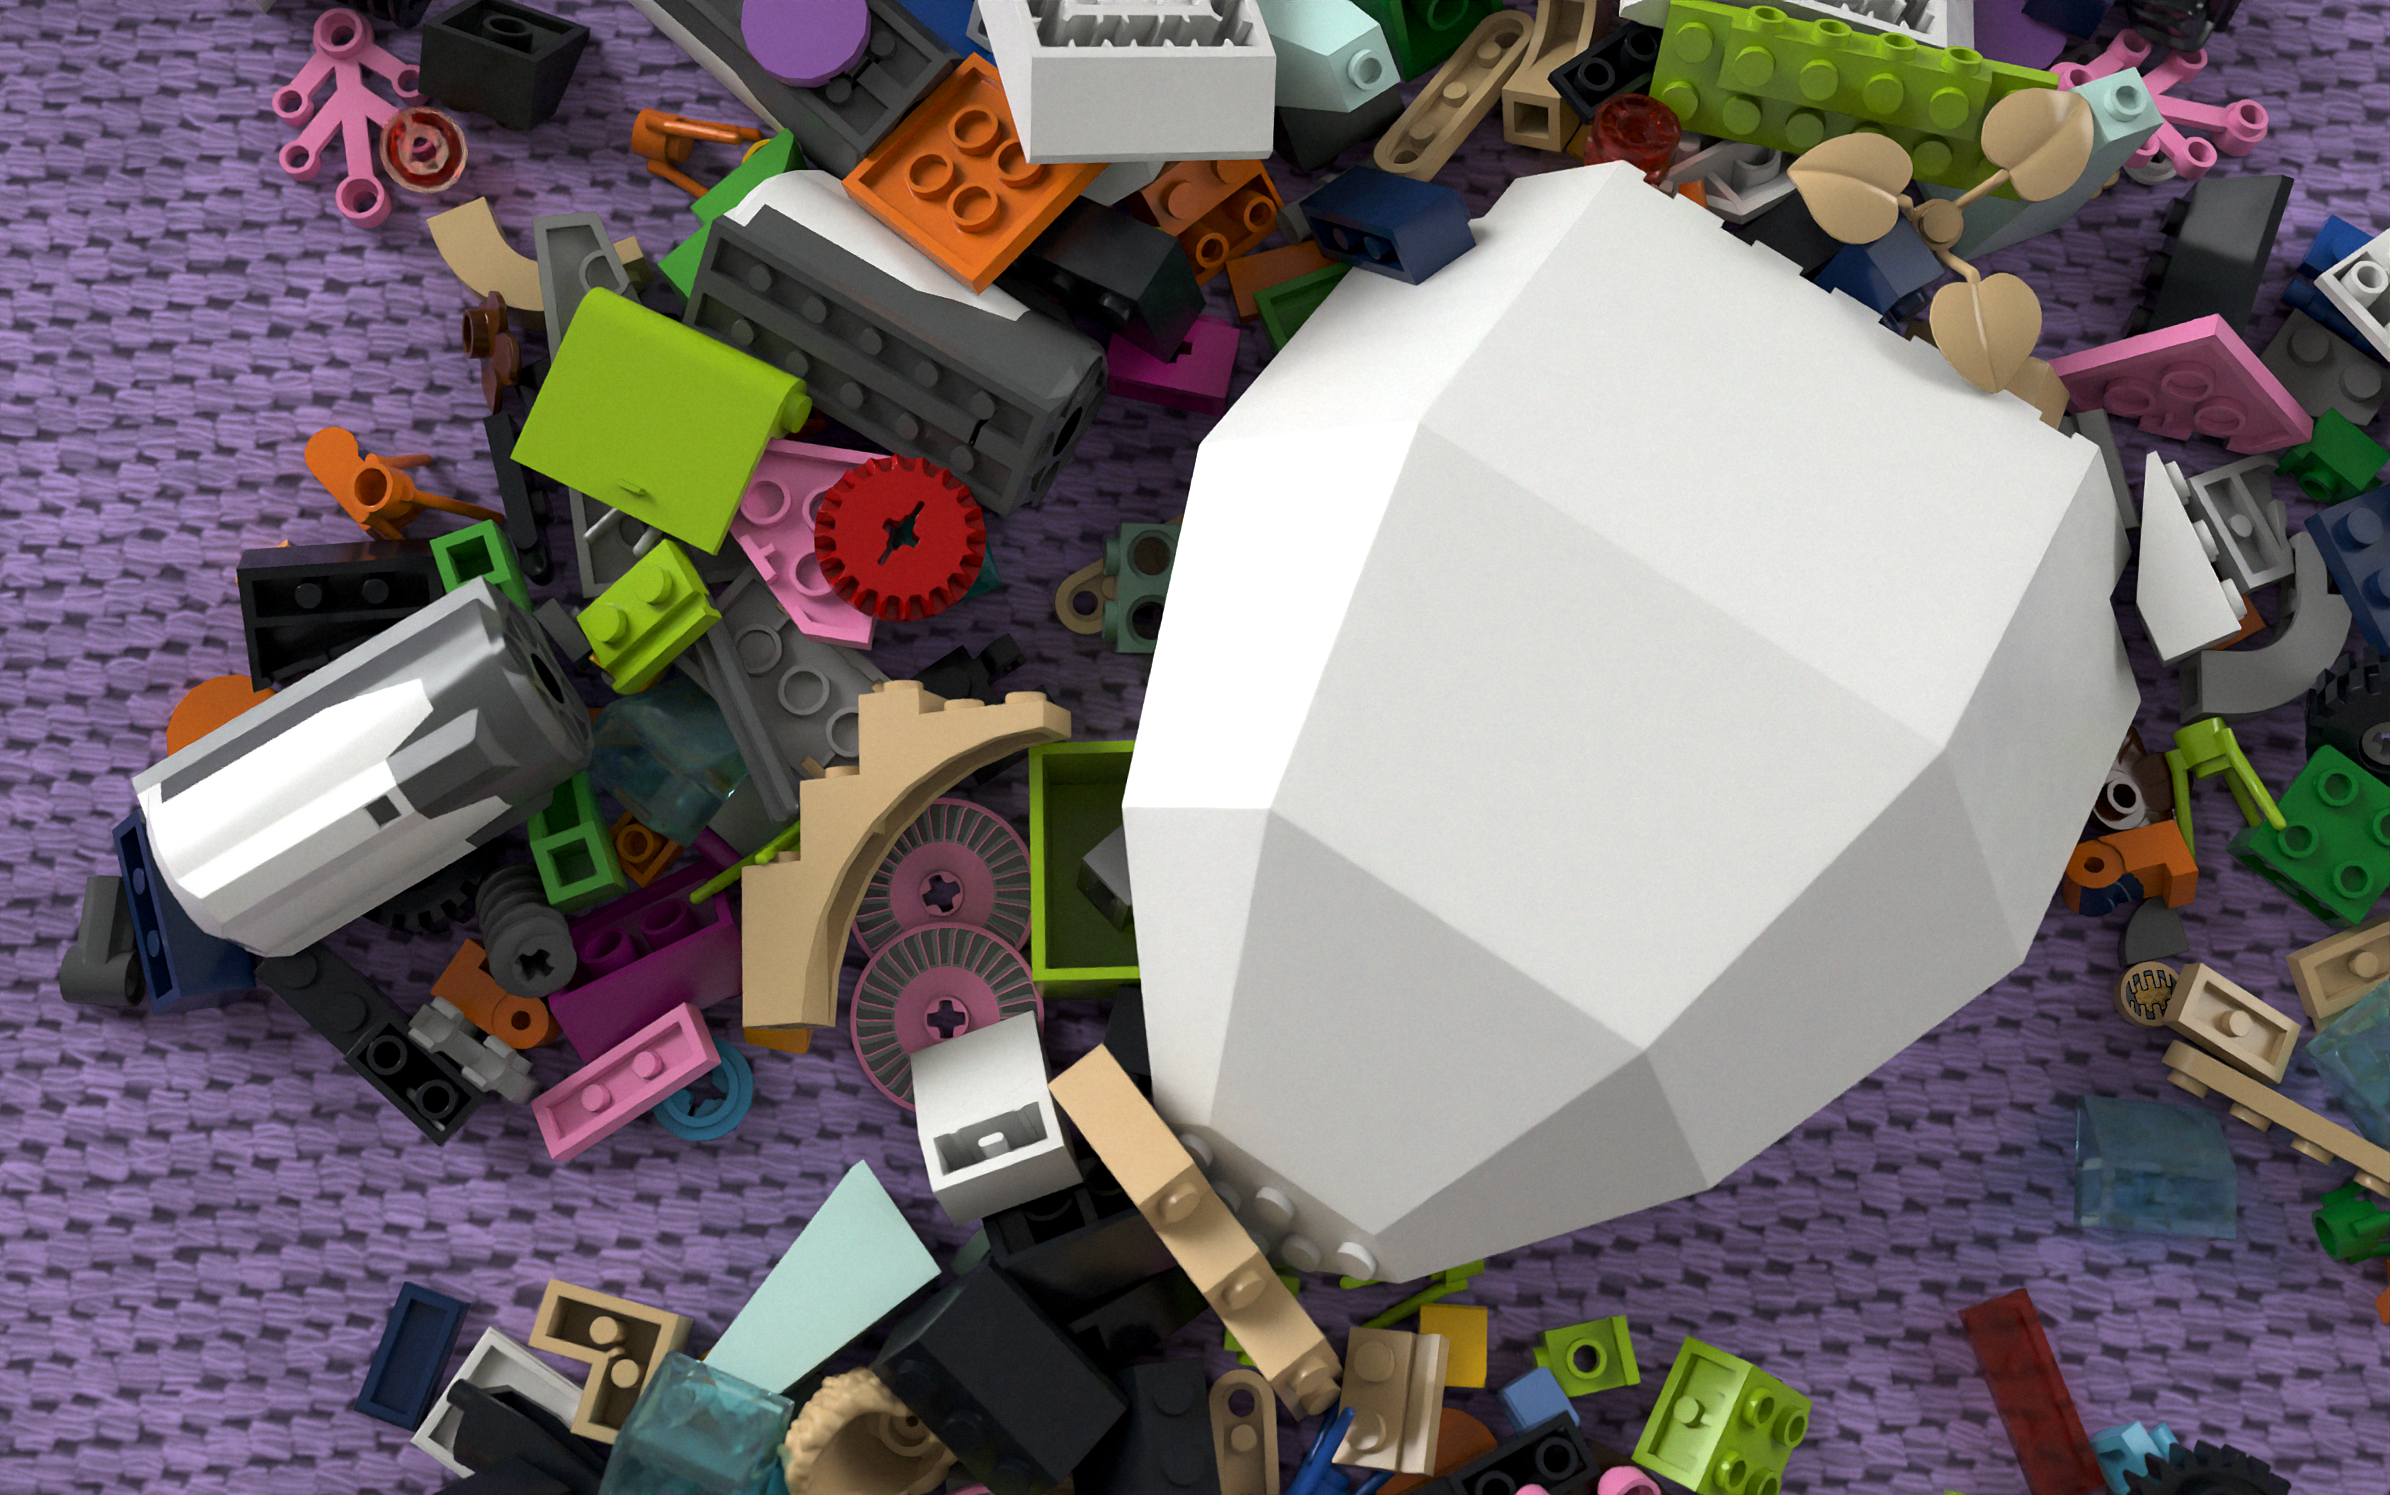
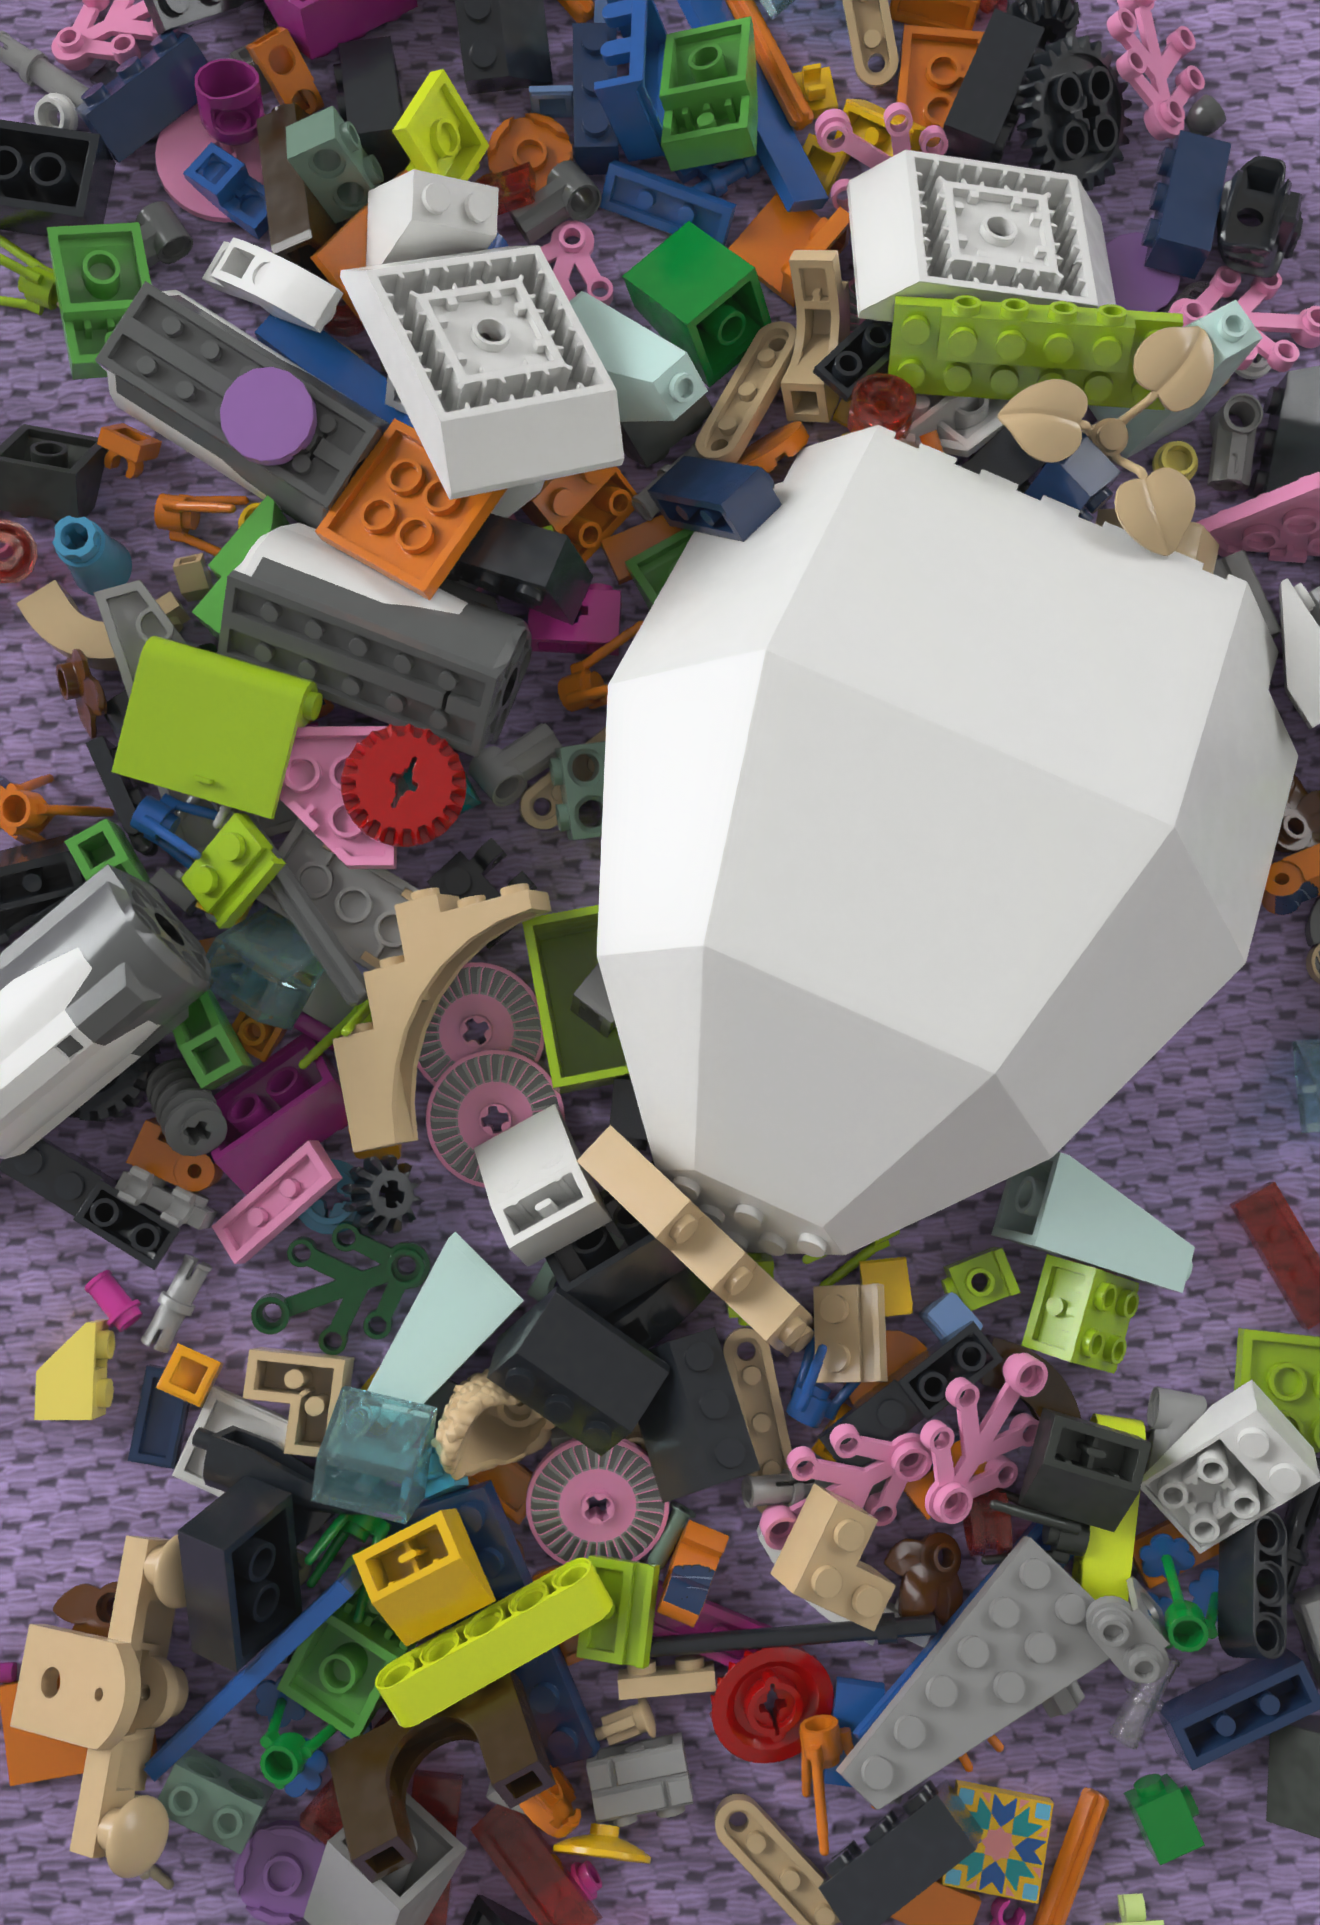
camera: 10 degrees left, 5 degrees up
none -> light yellow slope [34,1319,115,1420]
none -> dark azure plant [52,515,132,596]
none -> dark pink pin [84,1270,143,1332]
none -> orange tile [97,423,162,479]
none -> blue plant [130,793,225,869]
none -> light grey pin [140,1254,212,1353]
none -> light orange slope [156,1343,223,1408]
none -> tan piece [173,553,213,602]
none -> dark green plant [251,1221,430,1355]
none -> black gear [341,1155,424,1235]
none -> light grey piece [469,723,563,807]
none -> orange plant [558,621,644,712]
none -> orange tile [736,421,810,473]
none -> light aqua slope [991,1152,1195,1293]
none -> light yellow plate [1152,441,1198,481]
none -> light grey piece [1207,393,1263,492]

